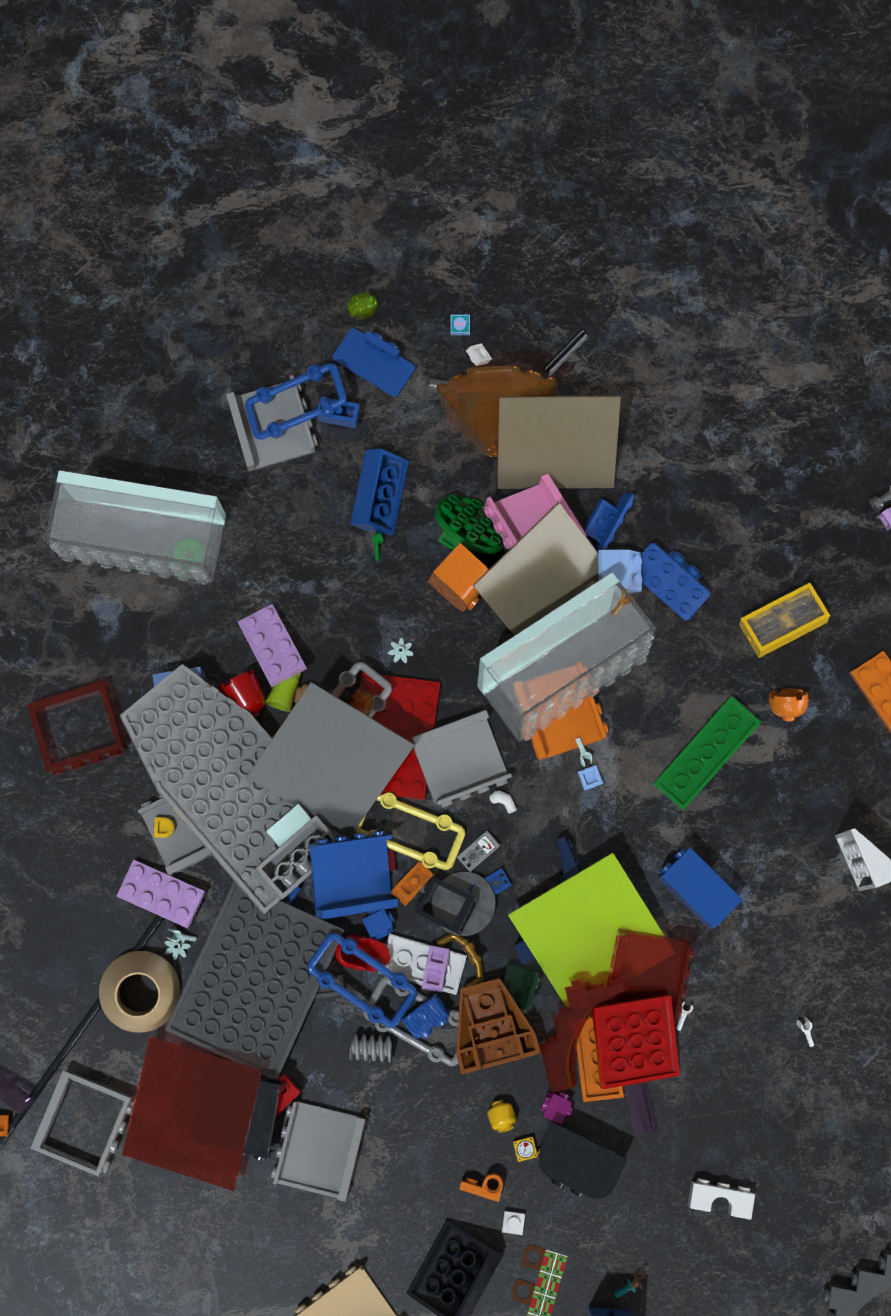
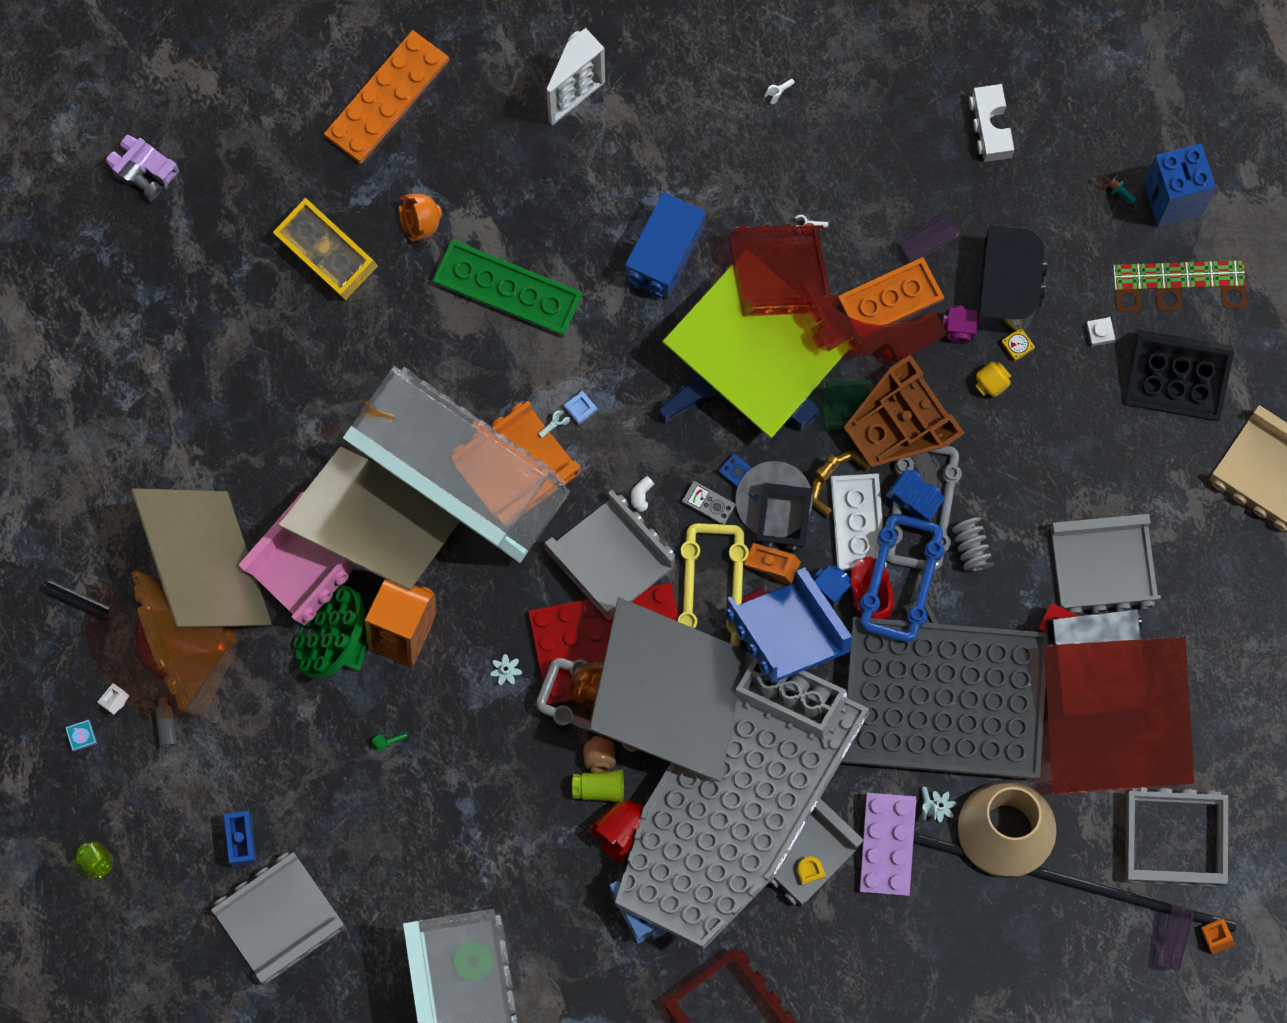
camera: 110 degrees left, 5 degrees down
lavender plate [238,604,307,687] -> none
blue bar [245,363,346,440] -> none
light aqua slope [266,803,312,847] -> none
blue bracket [333,328,415,398] -> none
blue slope [350,449,409,535] -> none
lavender slope [421,945,449,992] -> none
orange plate [459,1173,503,1202] -> none
blue bracket [583,493,635,553] -> none
red plate [591,994,680,1089] -> none
light blue slope [598,550,642,594] -> none
blue bracket [641,543,711,620] -> none

